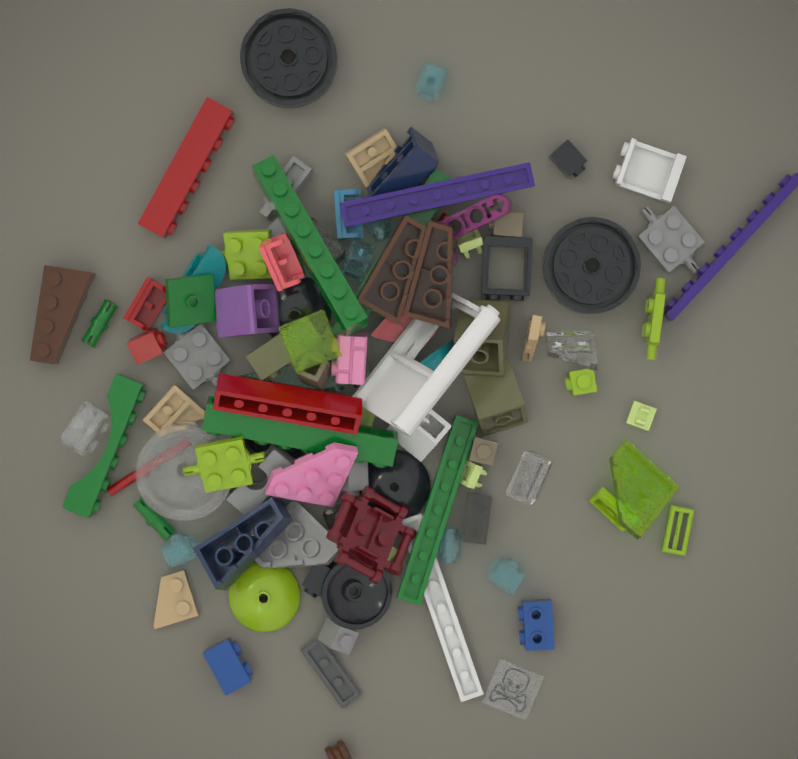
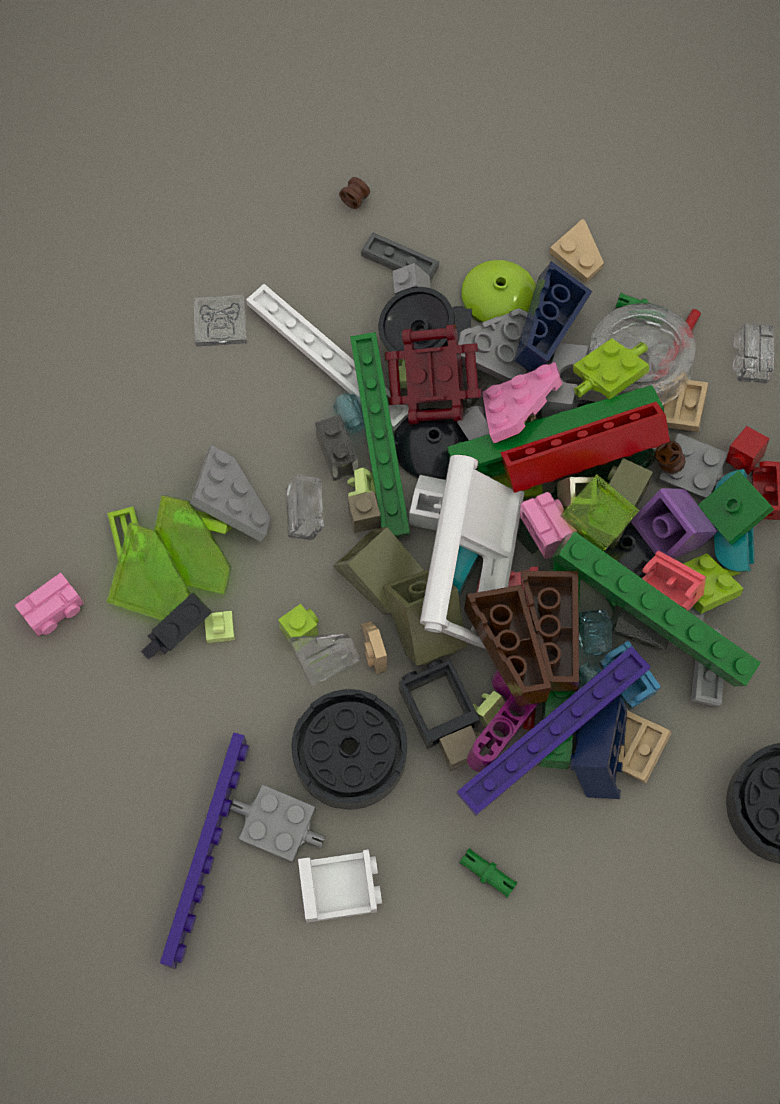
camera: 150 degrees right, 20 degrees down
green arch [62,373,147,518] -> none
clear light blue brick [160,532,198,569] -> none
blue brick [203,637,254,696] -> none
clear light blue brick [415,61,448,101] -> none
clear light blue brick [487,557,526,596] -> none
blue brick [518,599,555,651] -> none
black brick [548,140,587,179] -> none
lime plate [641,278,666,360] -> none
none -> bright pink brick [15,572,84,637]
none -> clear neon green plate [106,523,191,620]
none -> black hinge [141,592,212,660]
none -> light grey plate [190,445,271,542]
none -> green pin [459,848,518,898]
none -> reddish brown wheel [655,441,686,474]

